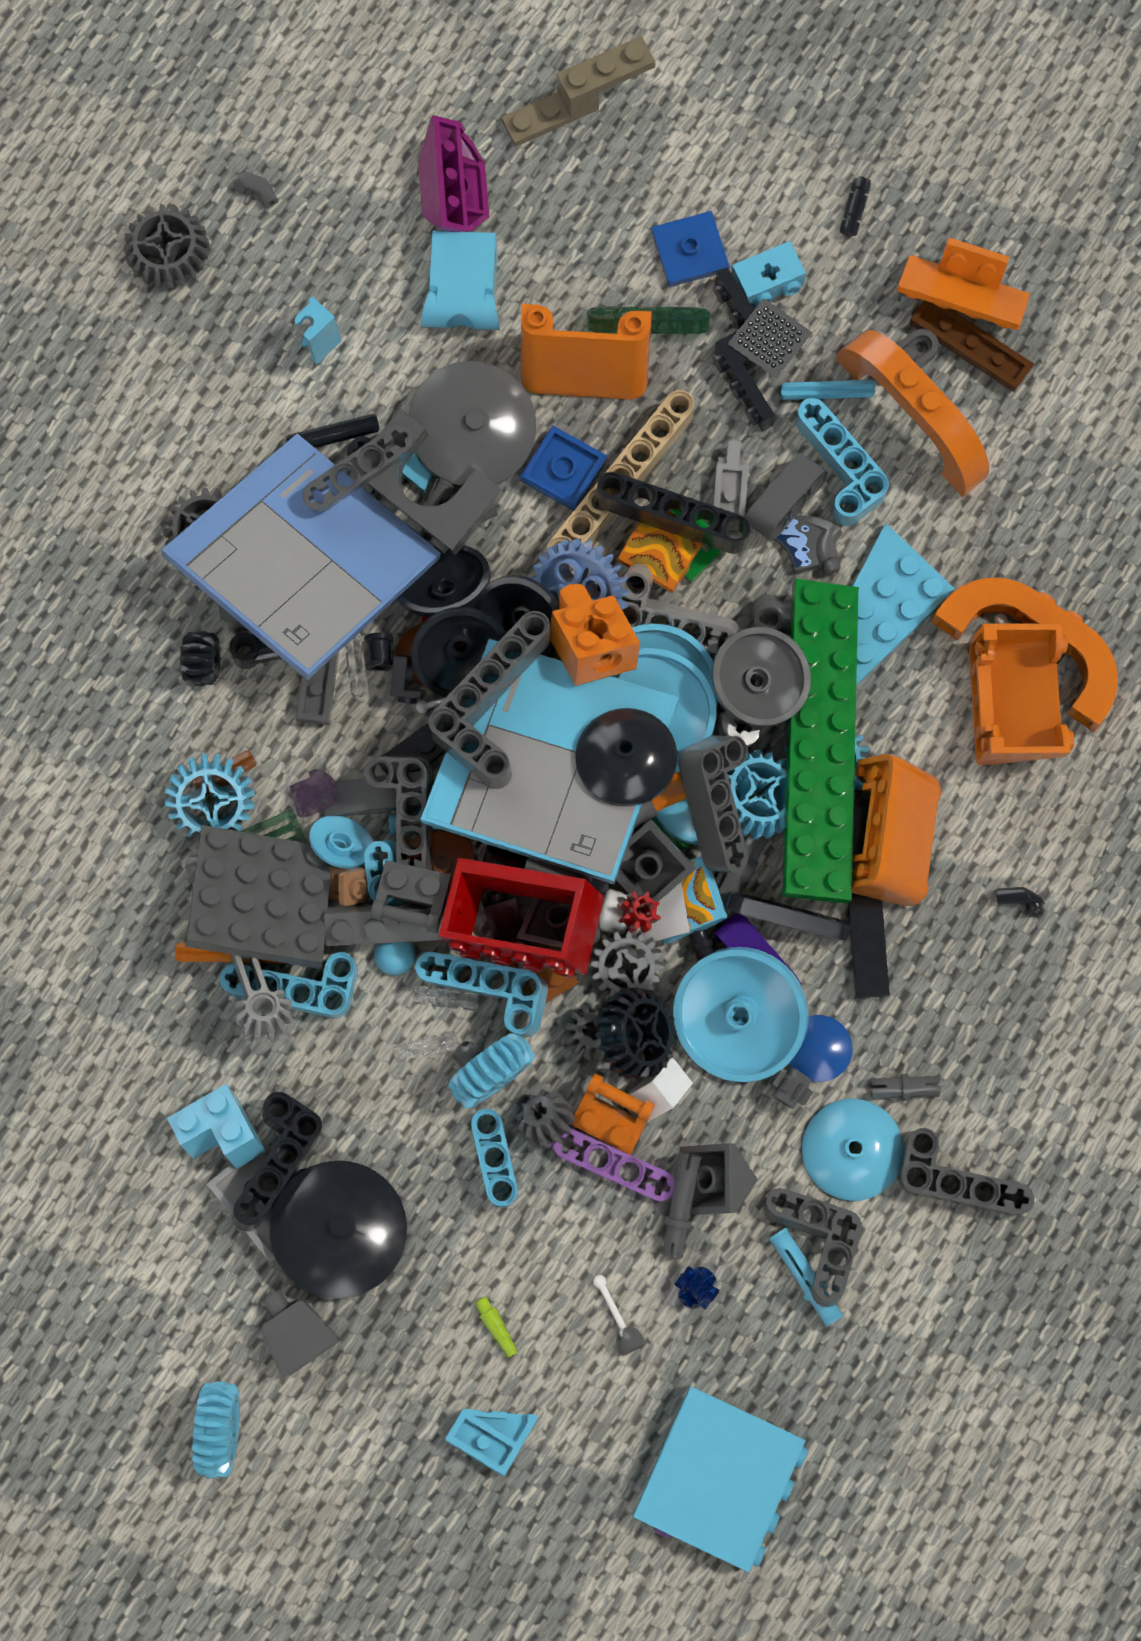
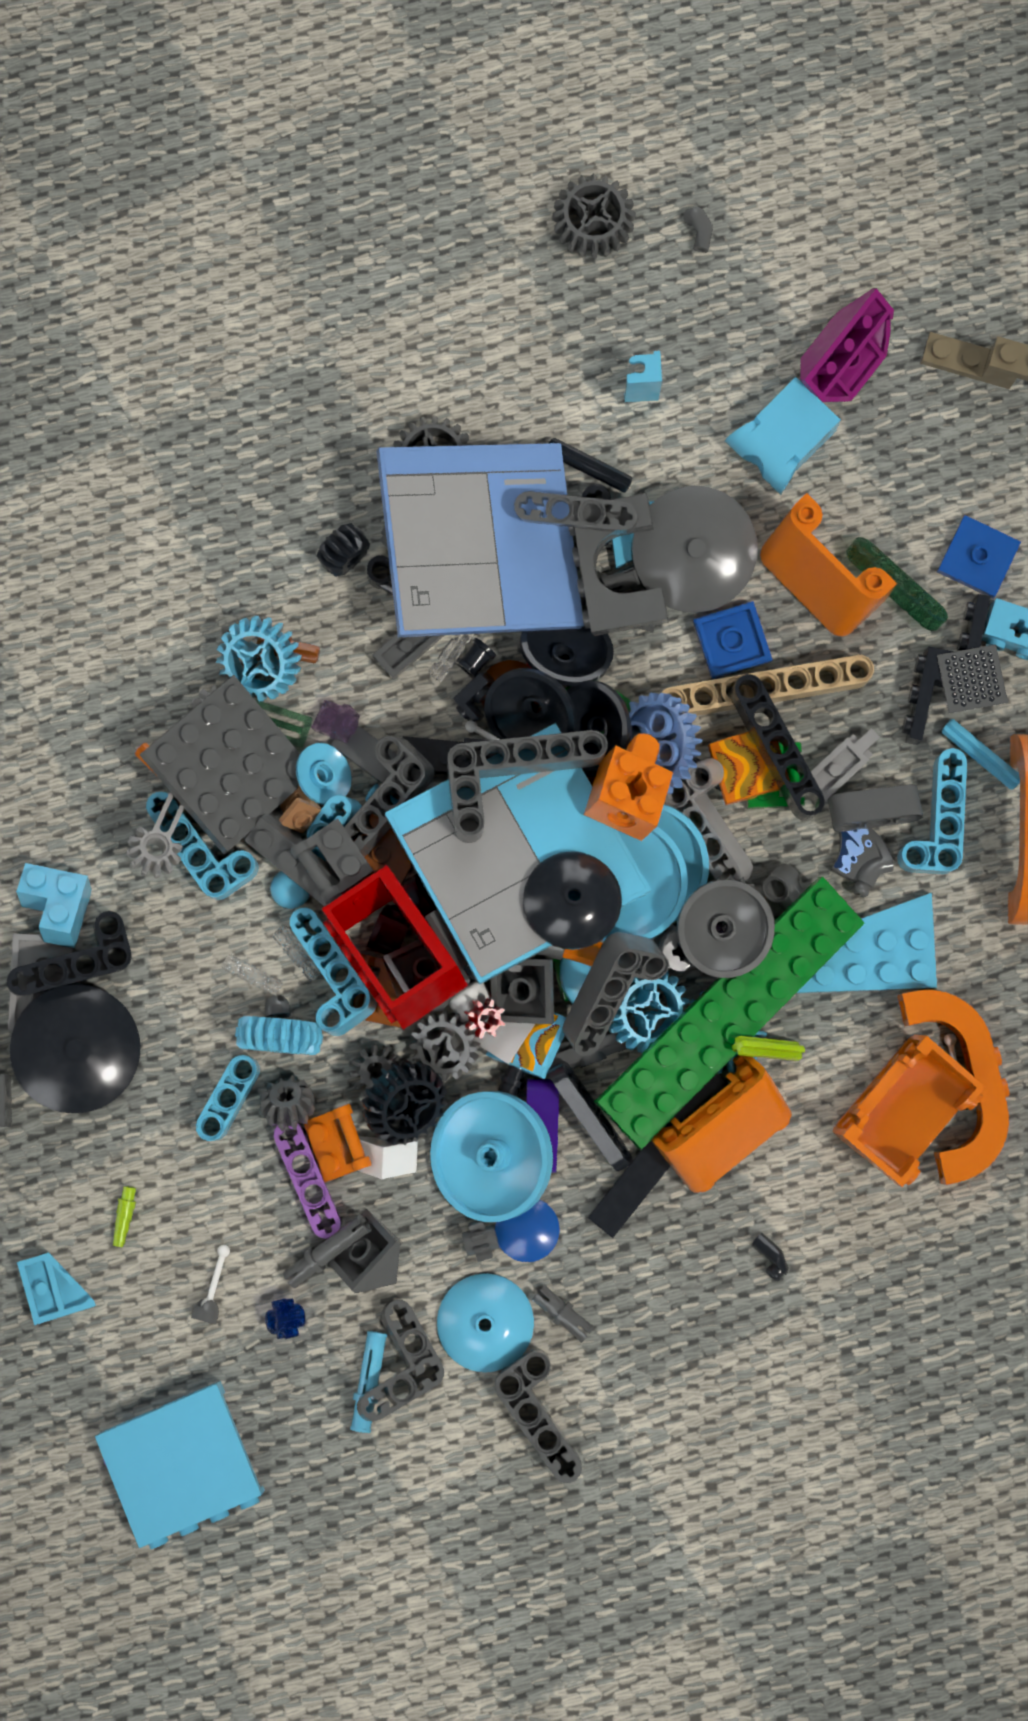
camera: 40 degrees right, 5 degrees up
none -> lime axle [732,1036,805,1061]

